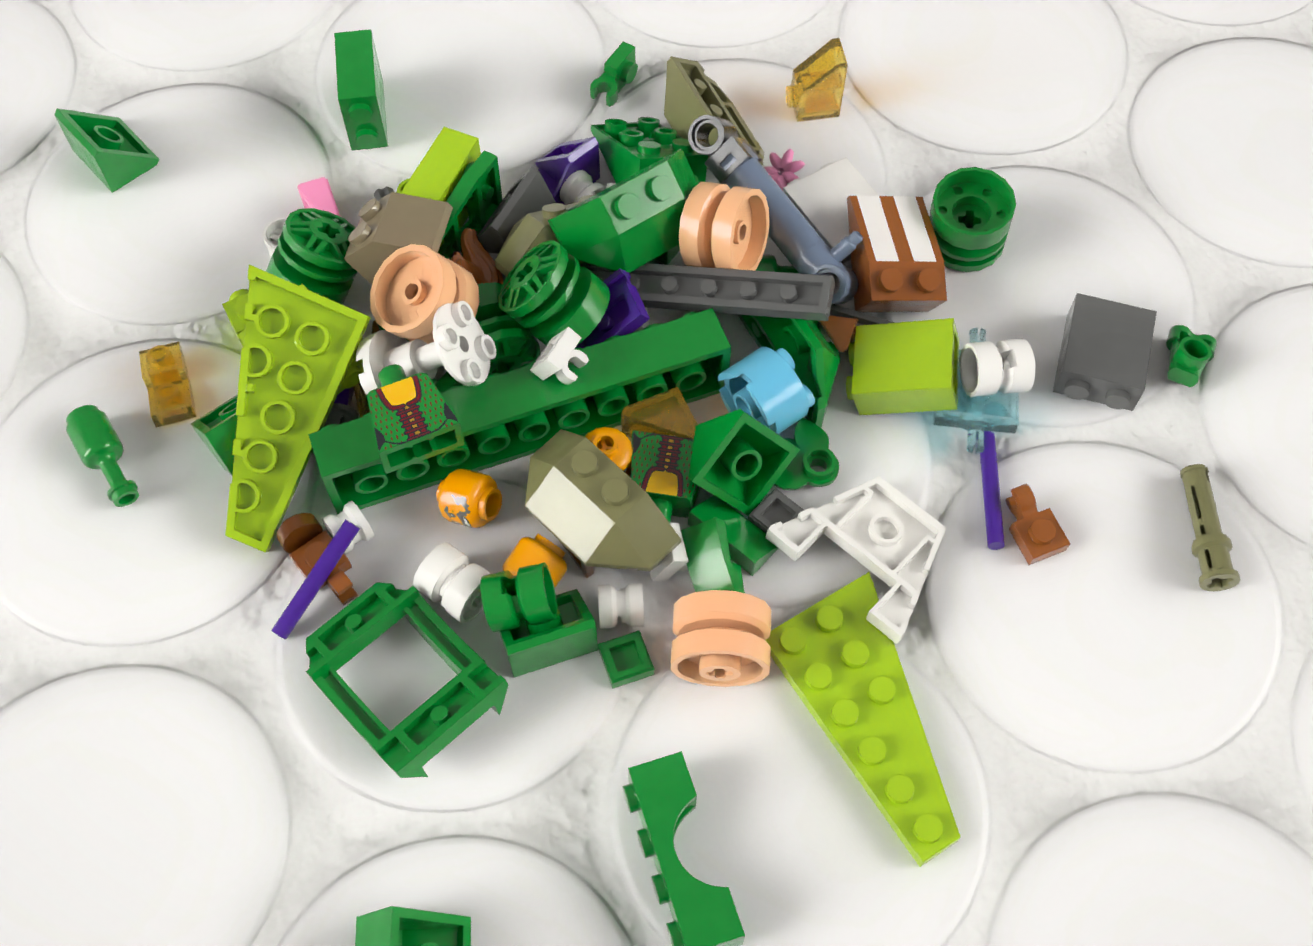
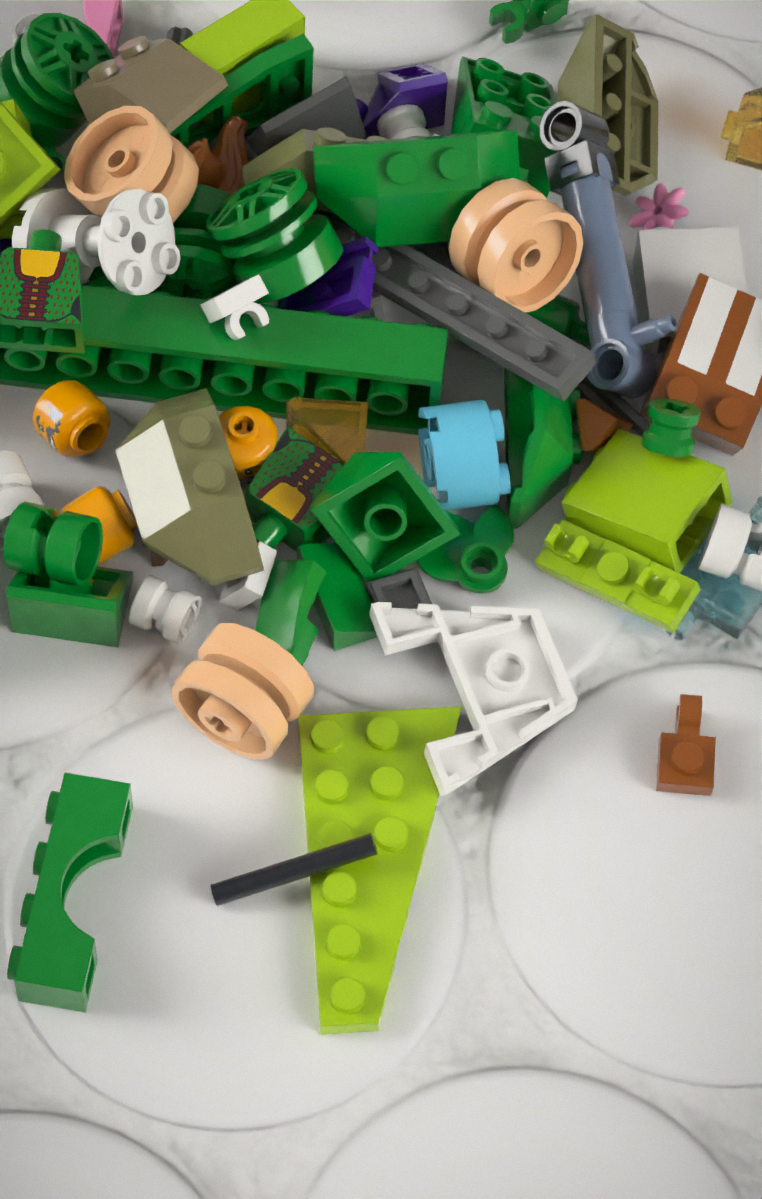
camera: 25 degrees right, 0 degrees up
green tile [598,630,655,689] -> none
dark purple bar [978,431,1005,550] -> none
none -> black bar [210,833,378,906]
none -> lime plate [535,519,701,634]
none -> green wheel [641,398,701,457]

